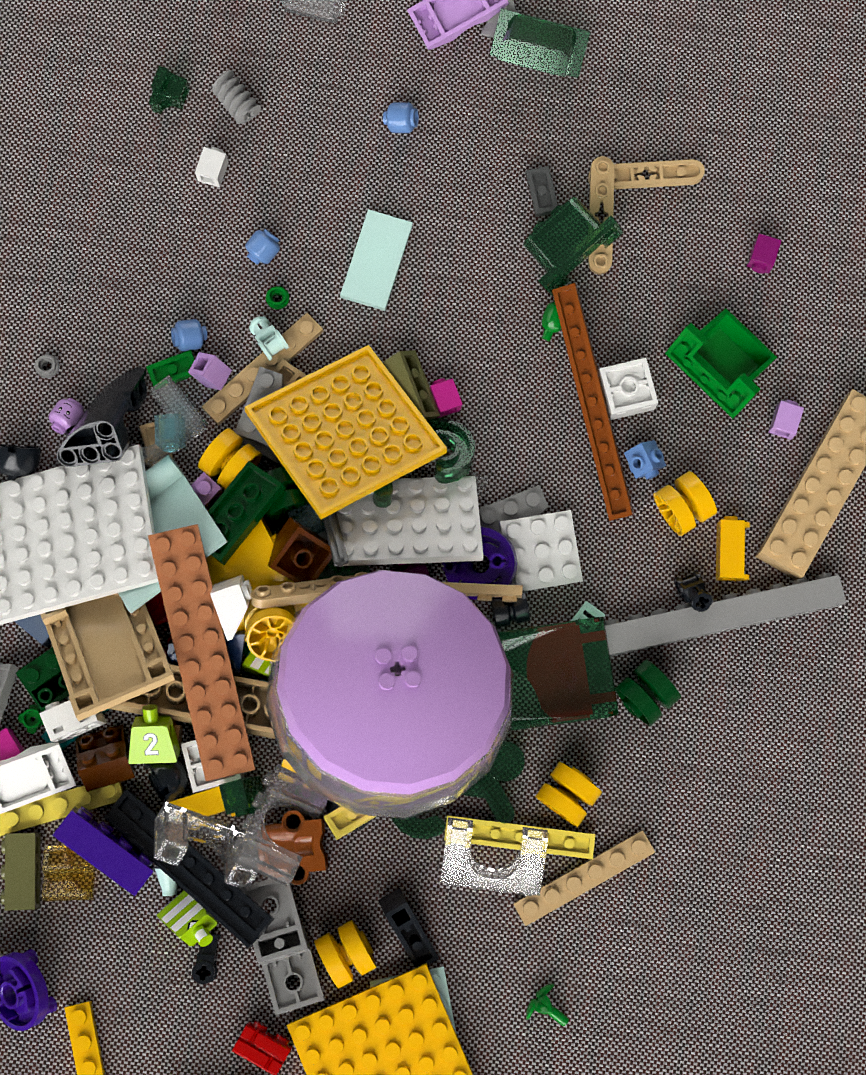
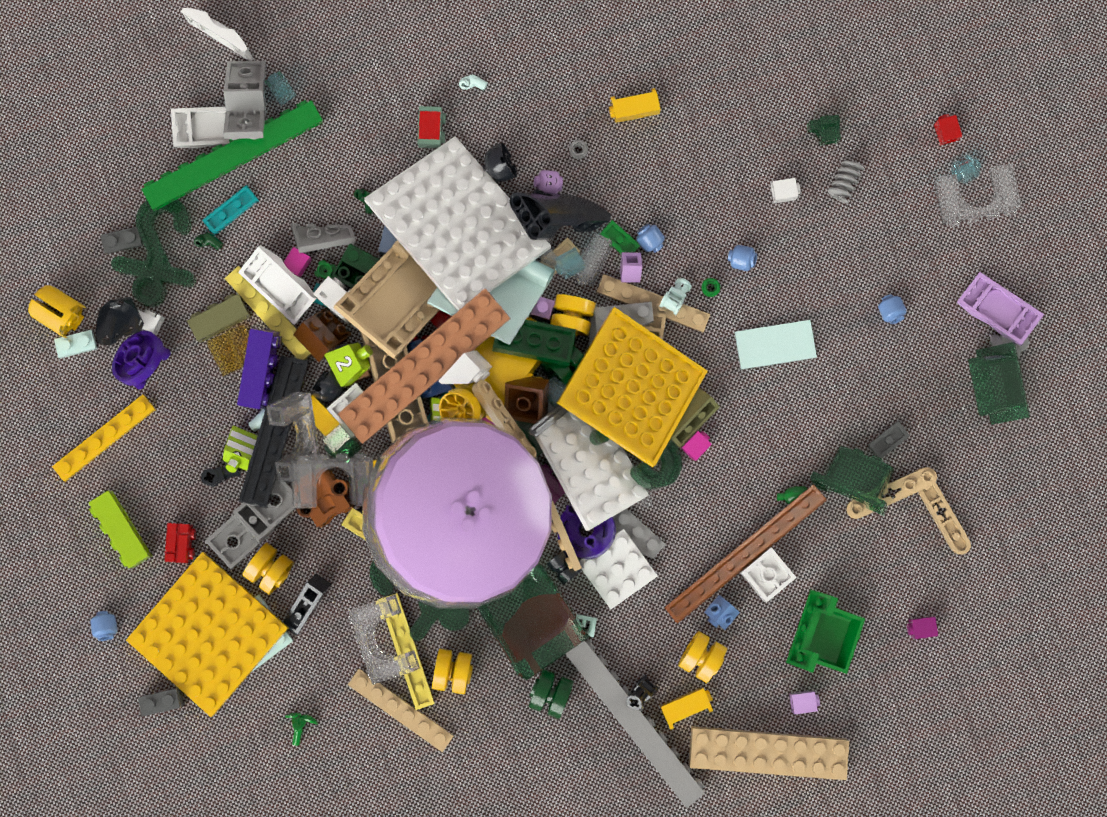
camera: 65 degrees right, 5 degrees up
none -> yellow brick [609,88,661,123]

